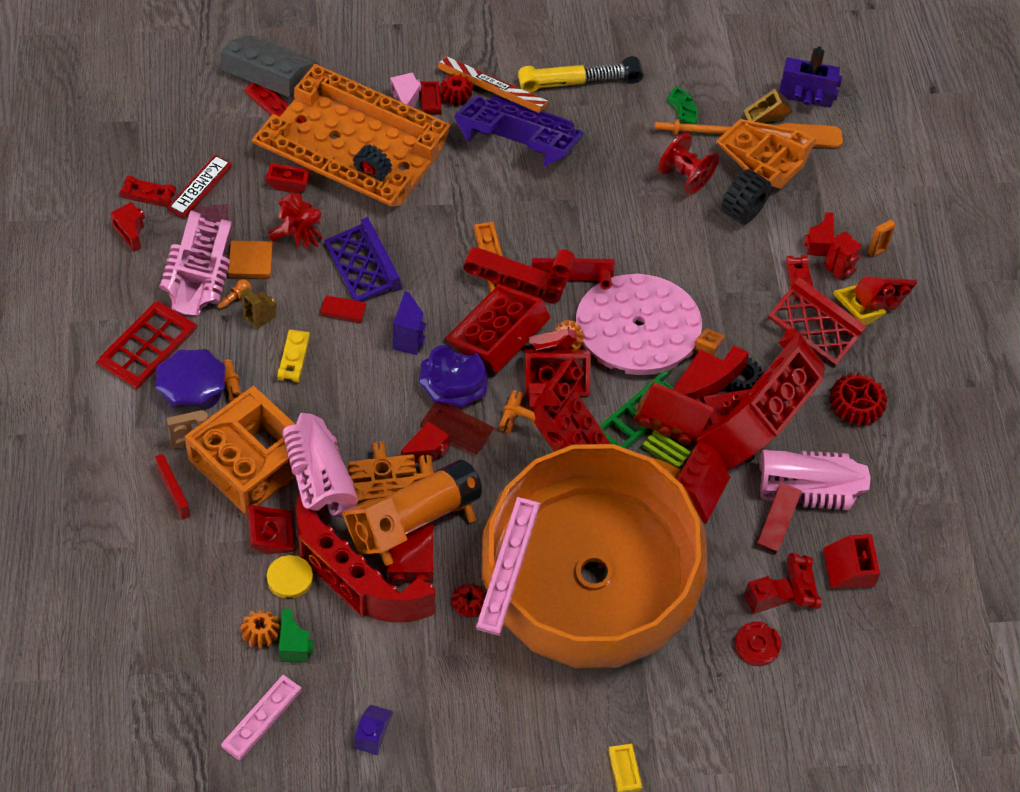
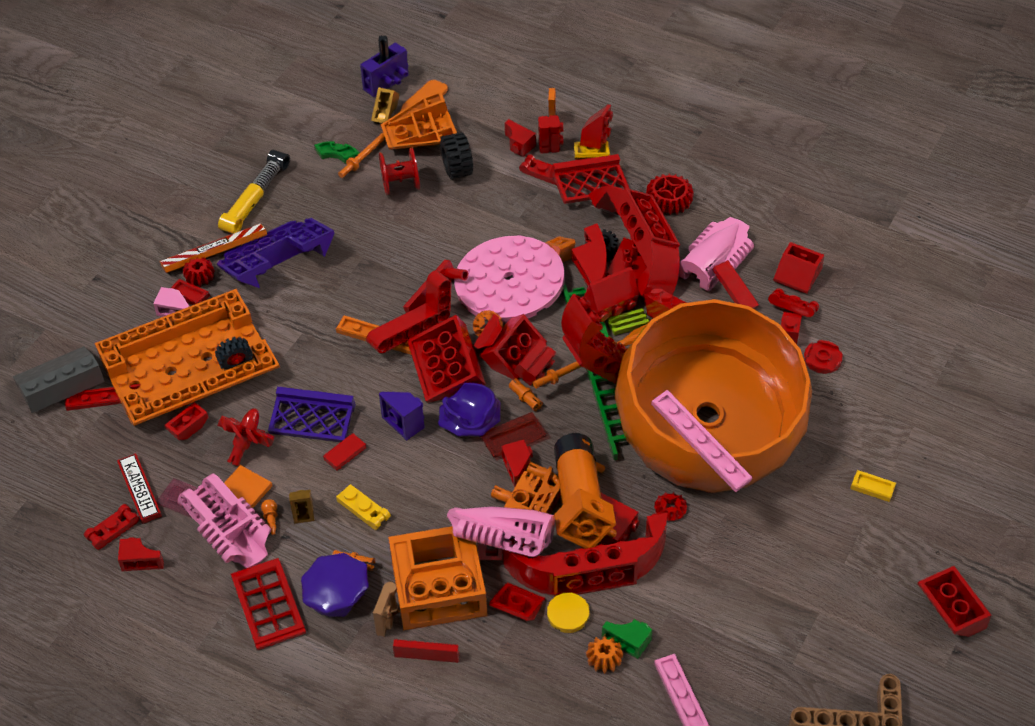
camera: 50 degrees left, 5 degrees down
dark purple slope [354,705,393,755] -> none

